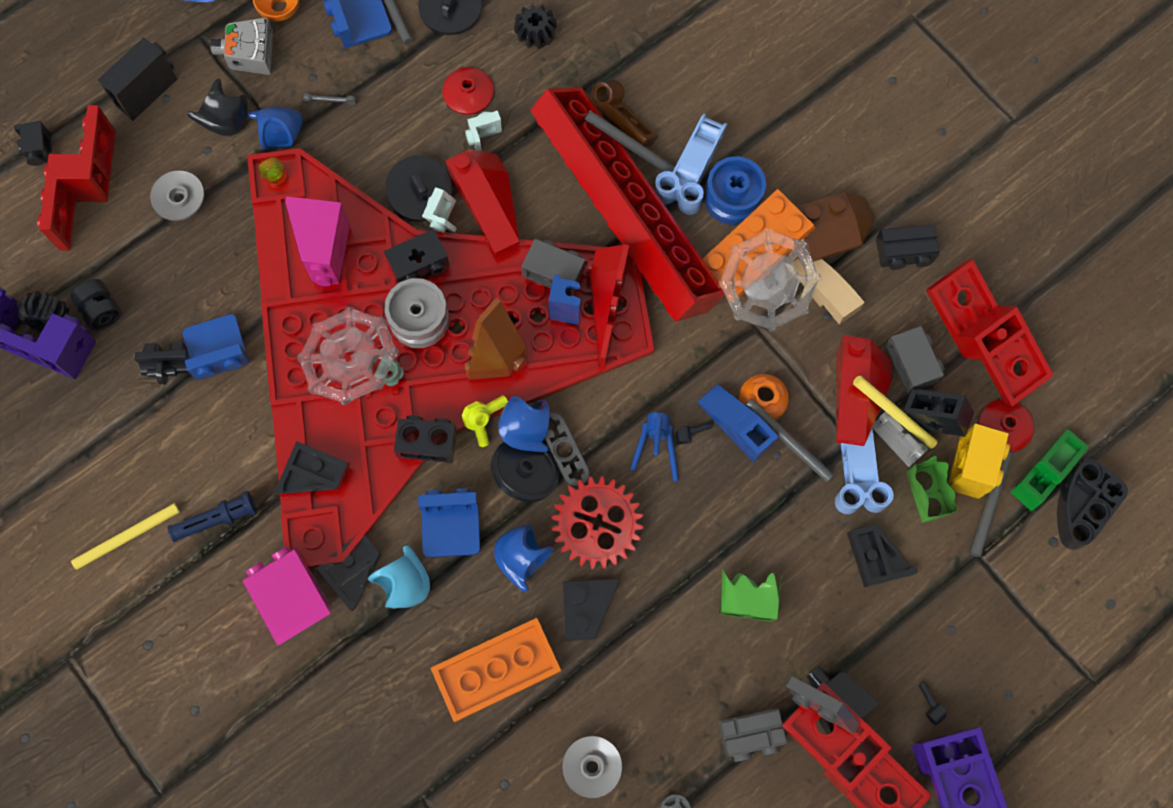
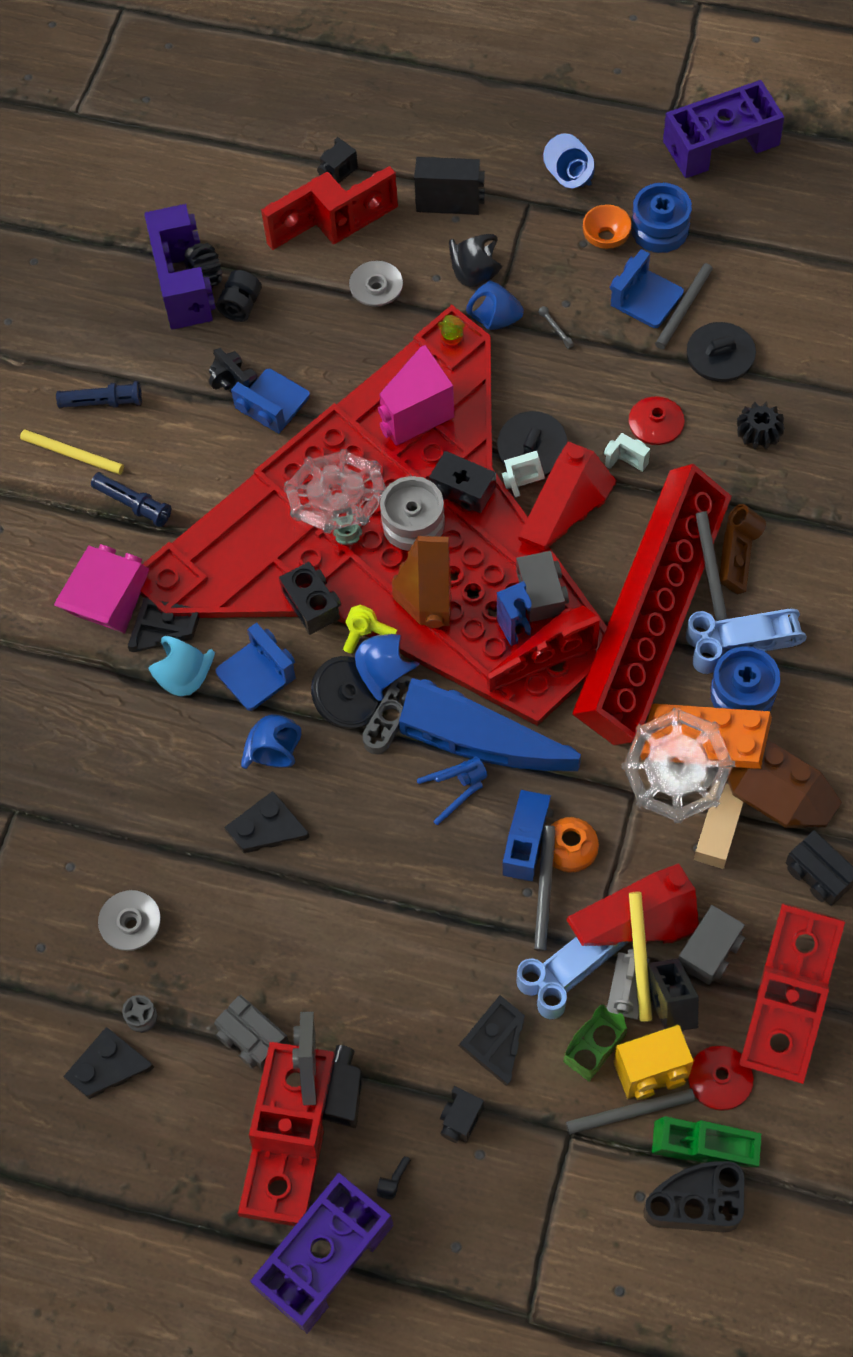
camera: 60 degrees right, 10 degrees down
light grey torso [210,18,273,75] -> none
black wing [274,441,350,494] -> none
orange plate [431,618,561,723] -> none
red gear [551,476,643,569] -> none
black hand [675,422,712,445] -> none
bright green piece [719,569,782,622] -> none
none -> dark blue pin [56,381,142,409]
none -> blue wedge [399,678,581,771]
none -> black brick [440,1086,484,1143]

